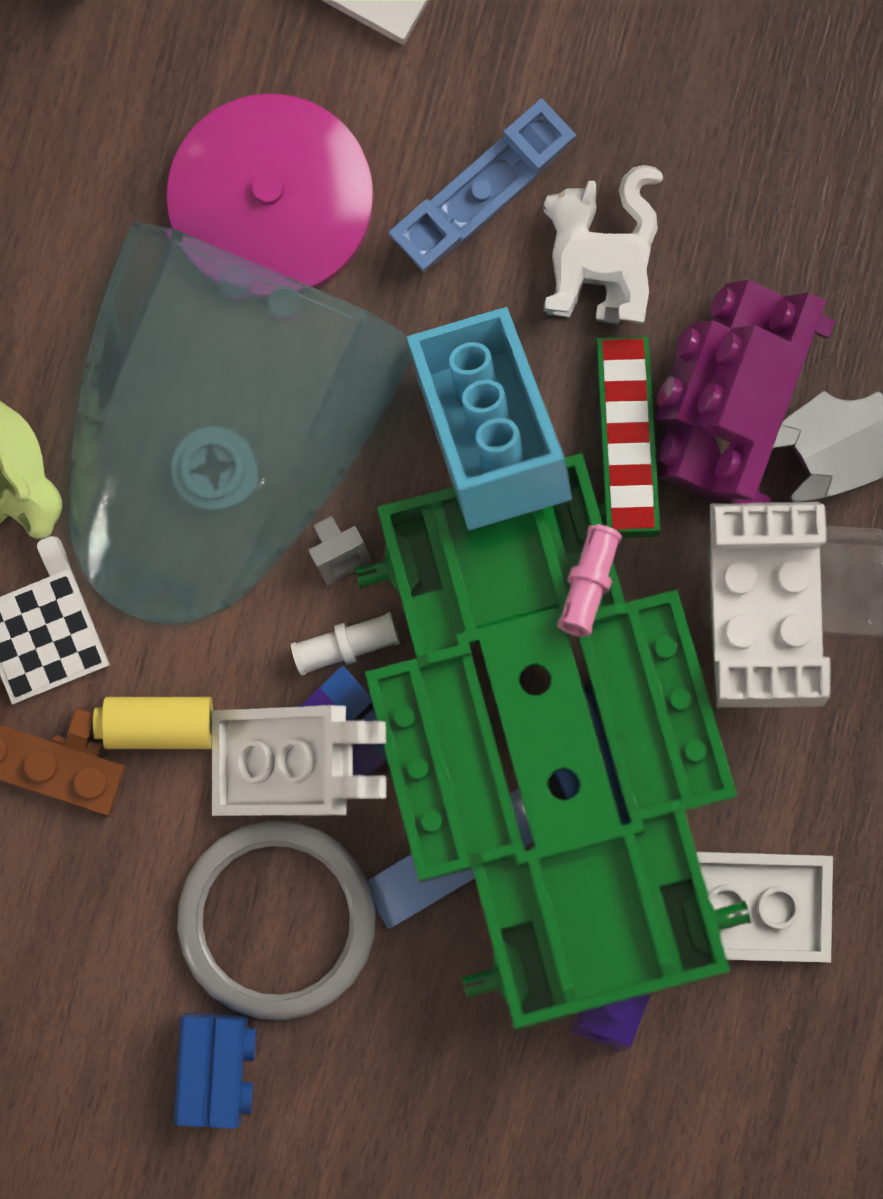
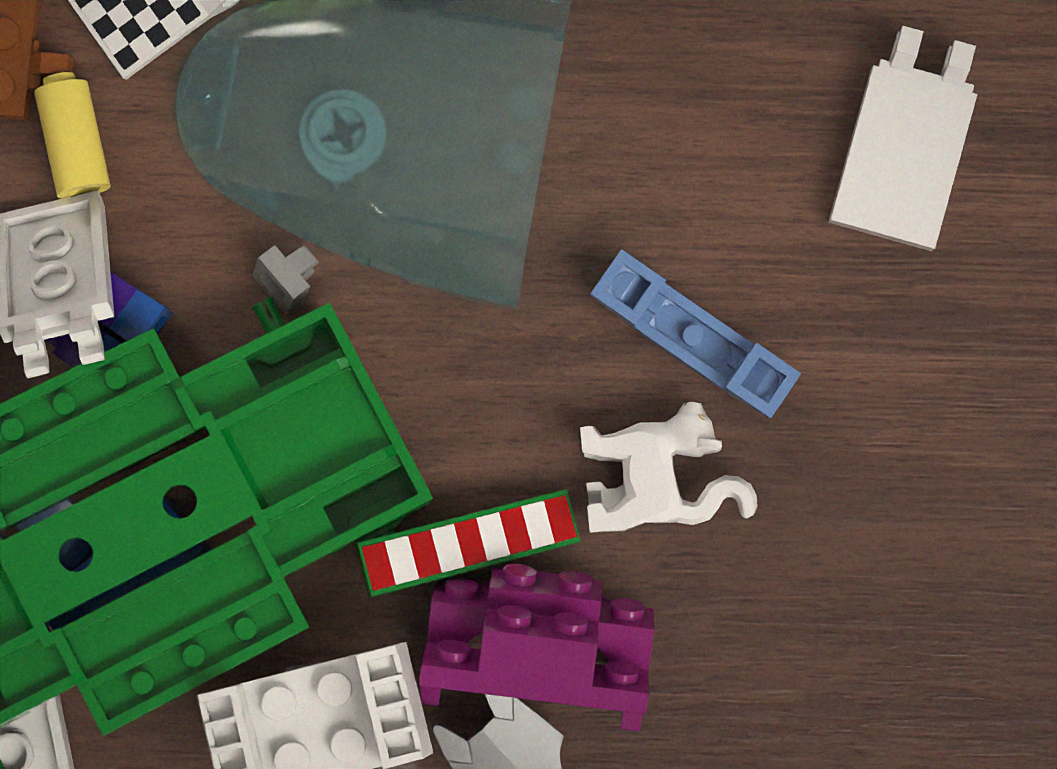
camera: 75 degrees right, 0 degrees up
dark pink dish [167,94,373,300] -> none
white pin [291,612,401,676] -> none
medium azure brick [406,307,572,531] -> none
bright pink pin [557,524,622,637] -> none

